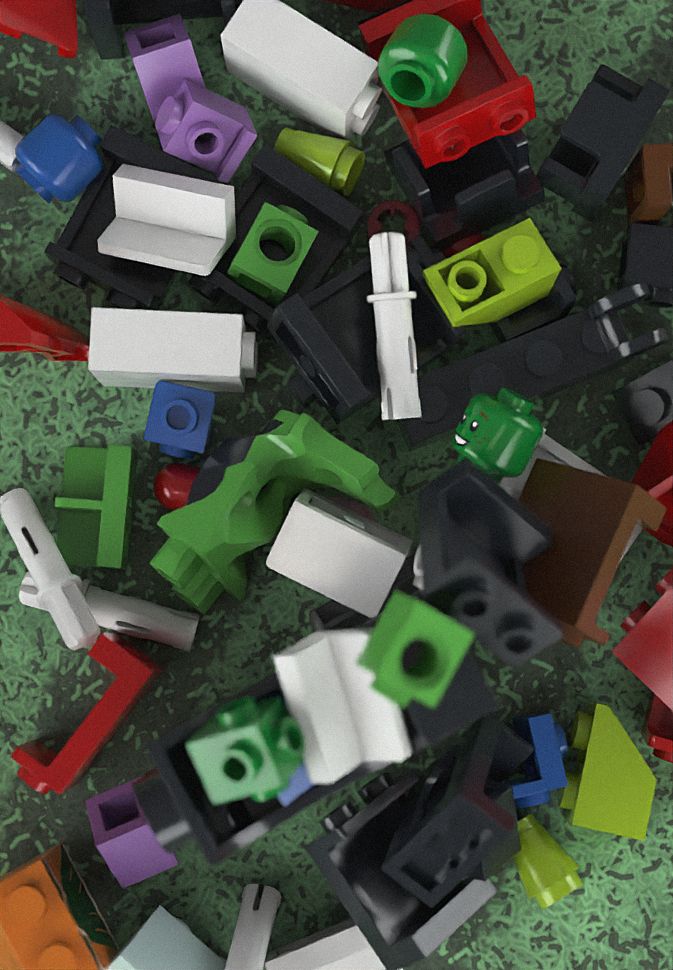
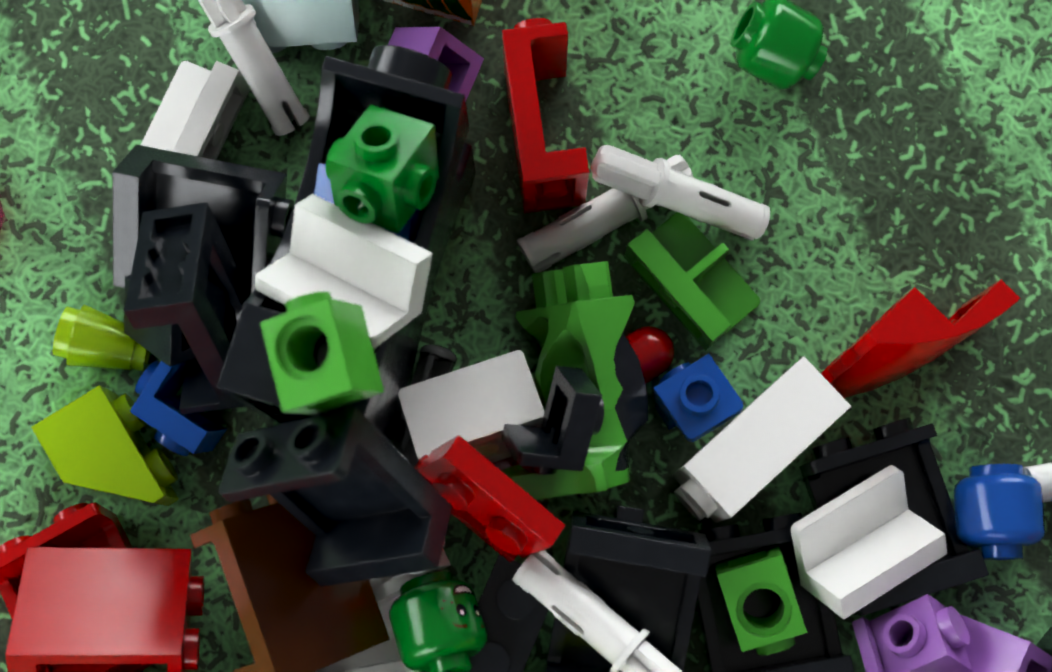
camera: 140 degrees right, 5 degrees down
none -> red plate [414,435,566,562]
none -> black bracket [501,366,604,475]

